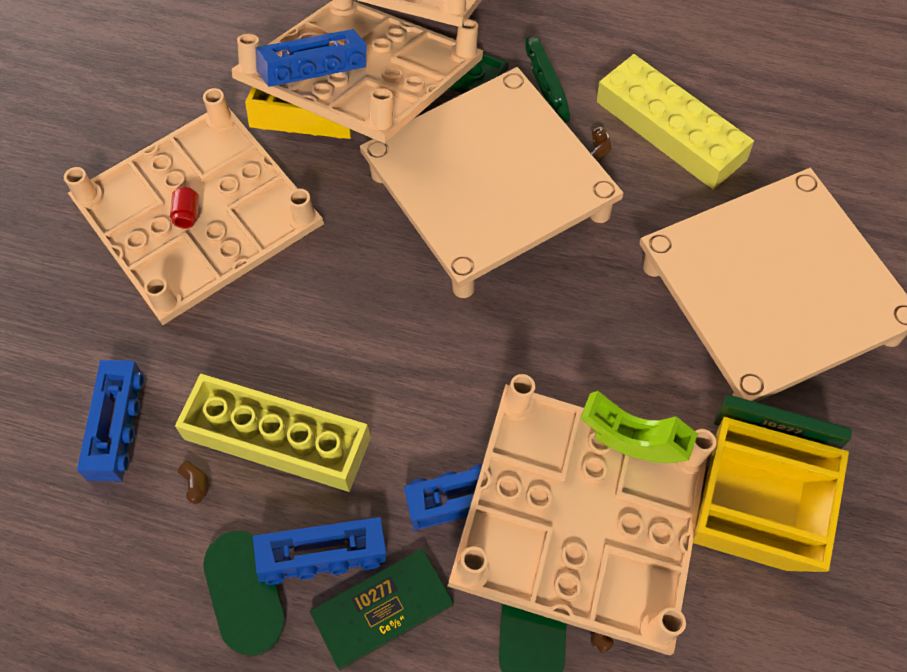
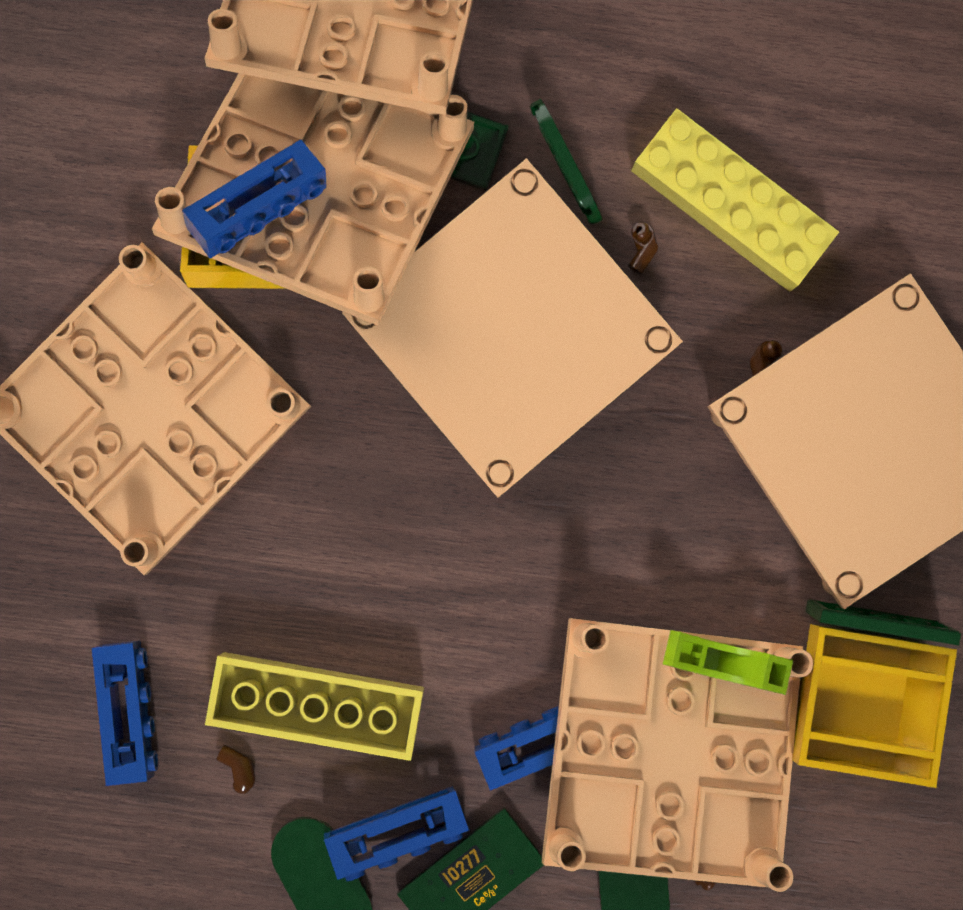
camera: 15 degrees left, 25 degrees up
red brick [170,187,199,229] -> none

